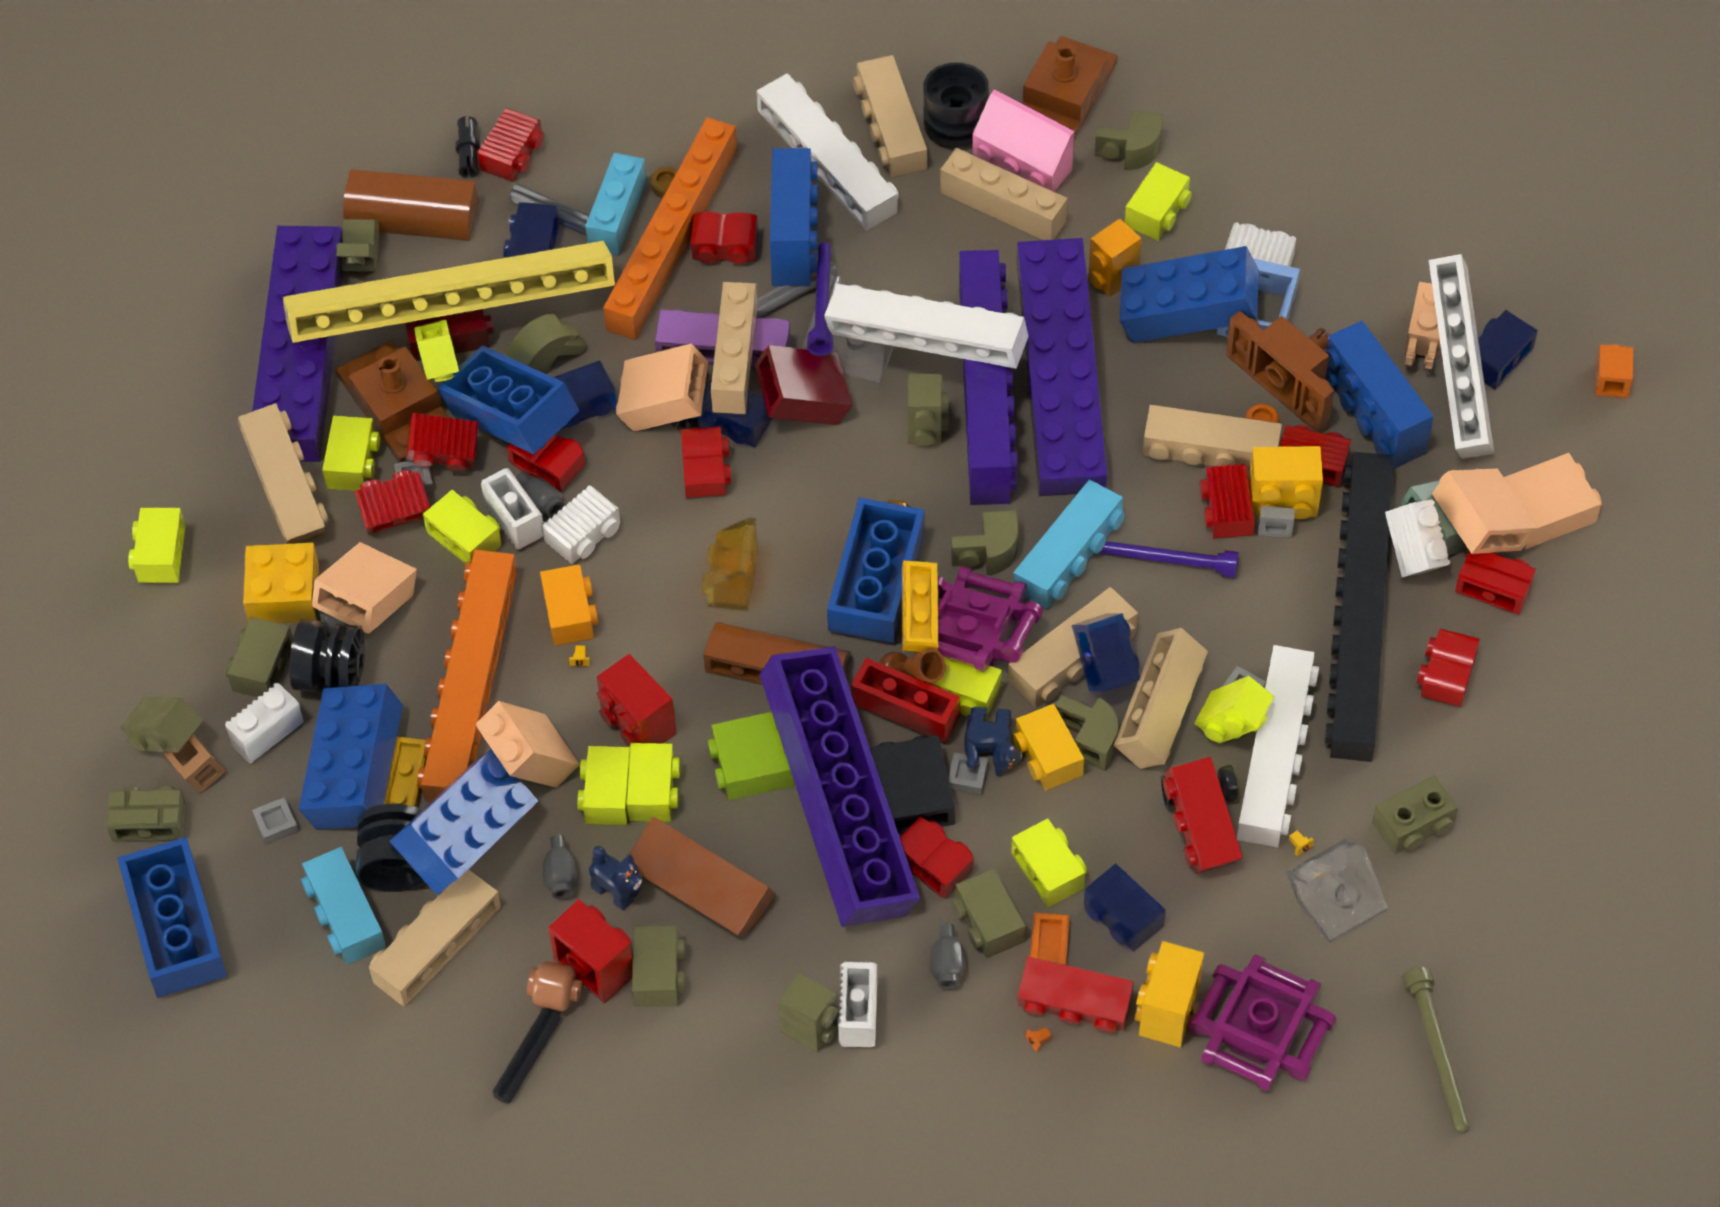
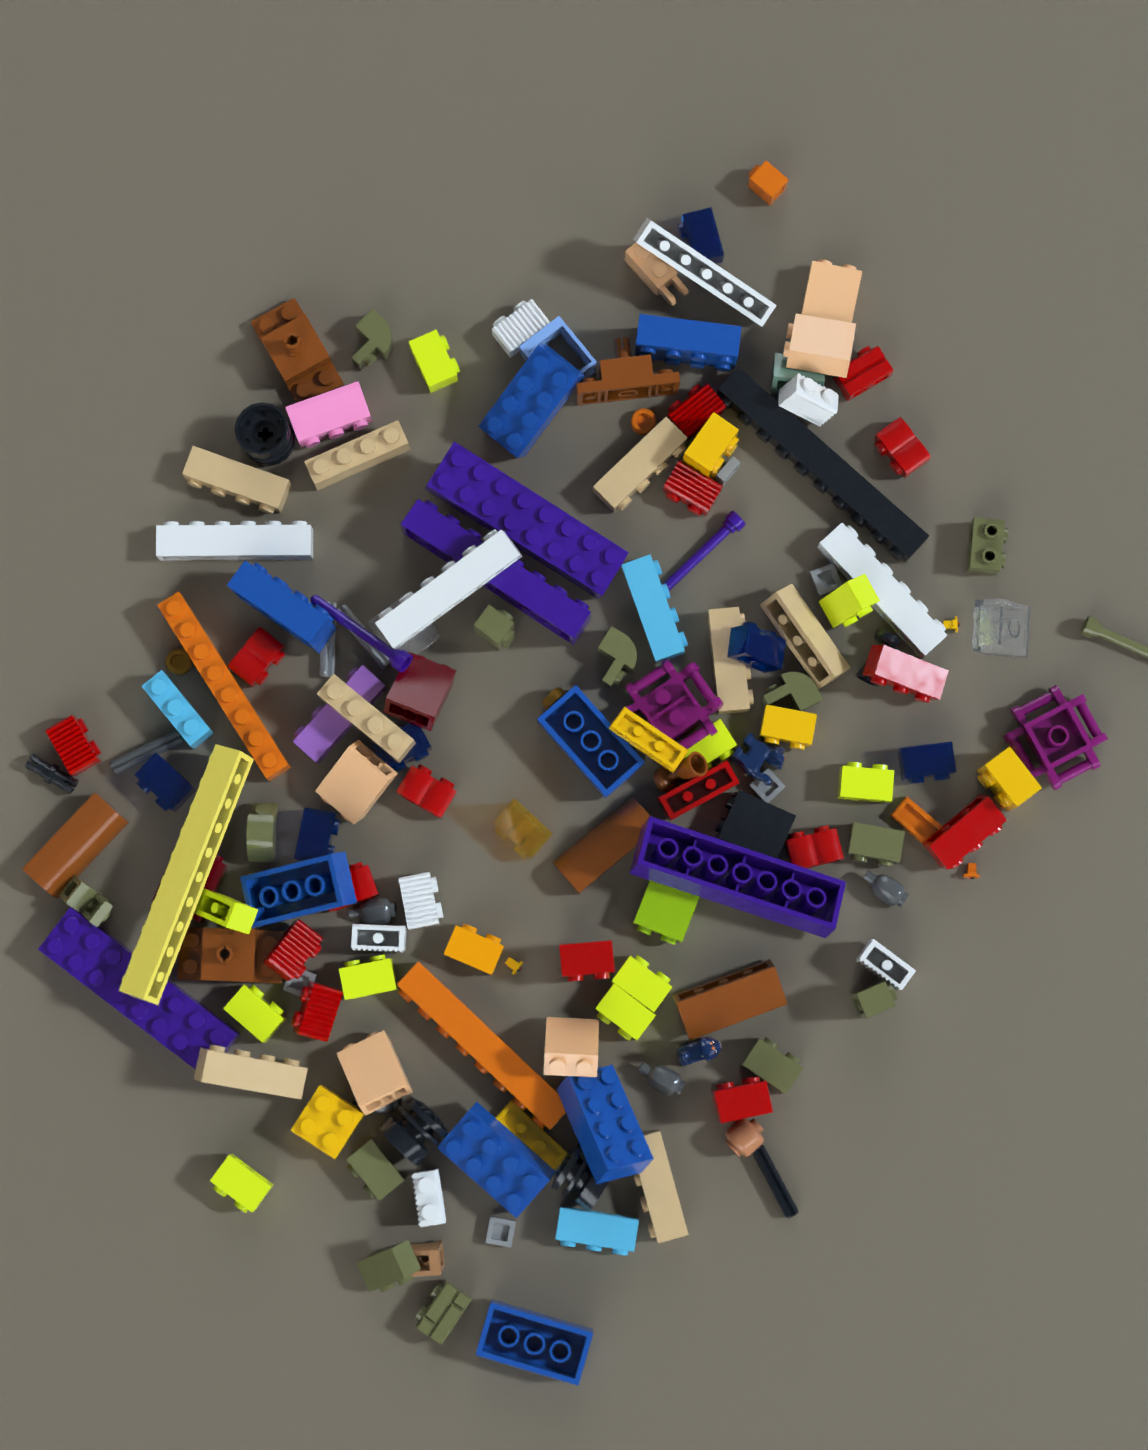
camera: 60 degrees left, 25 degrees up
light orange brick [1088,218,1142,297] -> none

